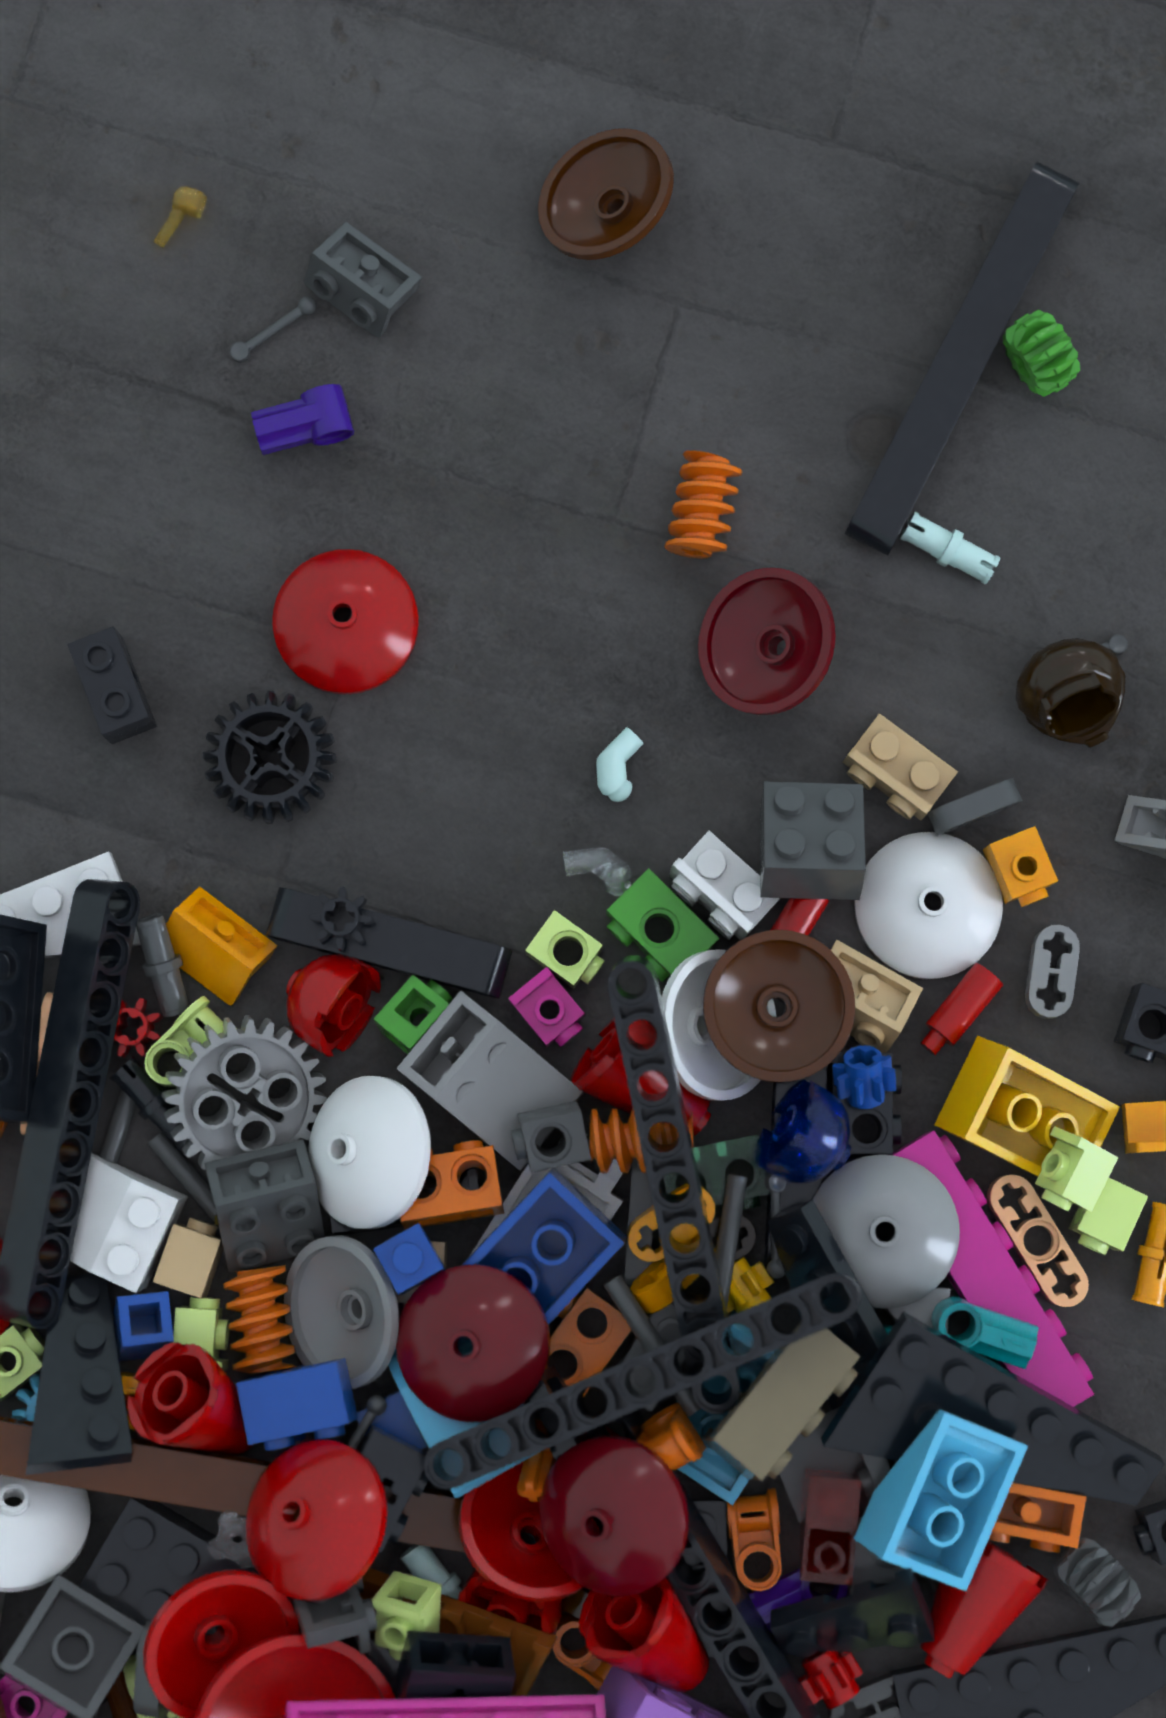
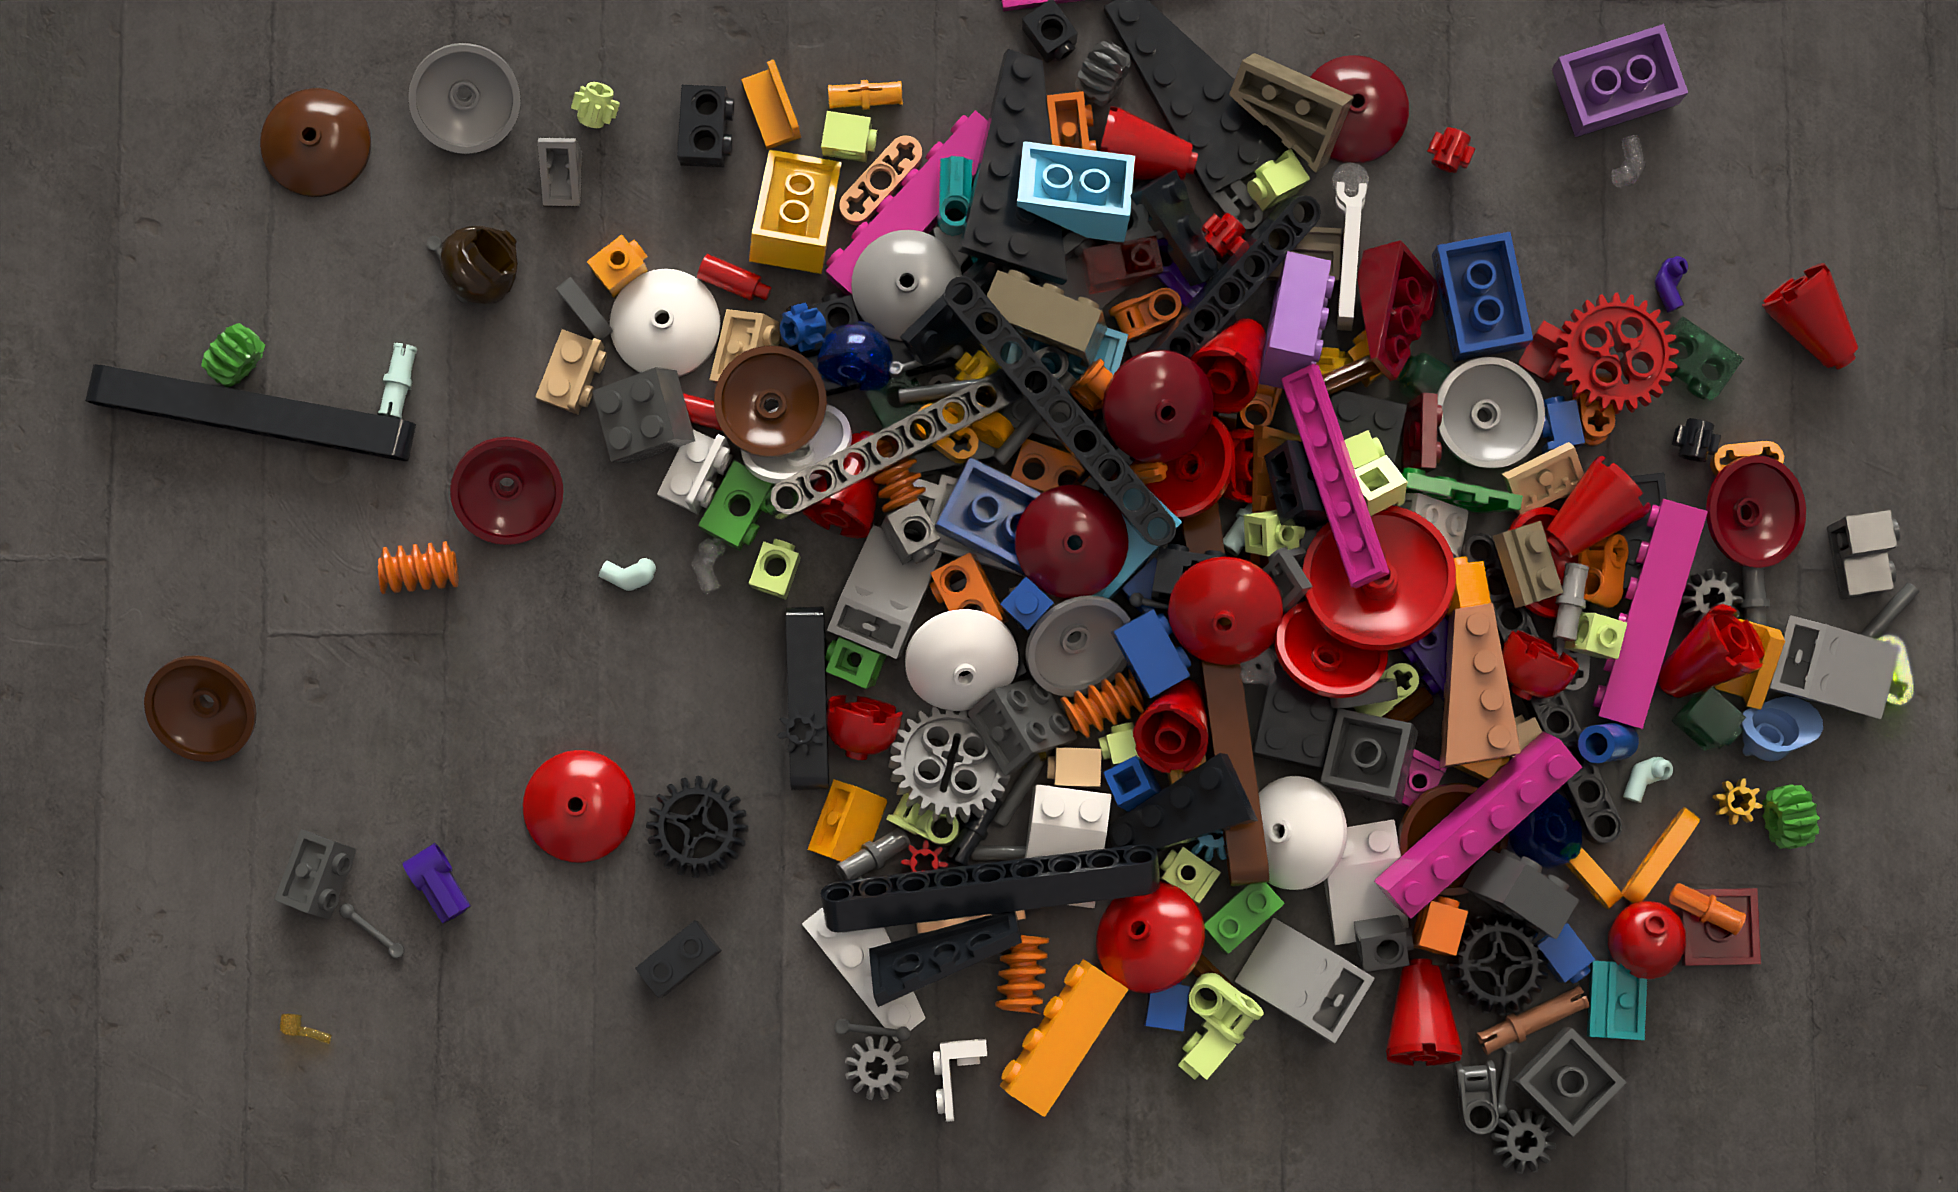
camera: 105 degrees left, 0 degrees up
dark pink brick [508,967,585,1048] -> none
light grey beam [1025,925,1080,1019] -> none
yellowish green brick [1035,1126,1119,1212] -> none

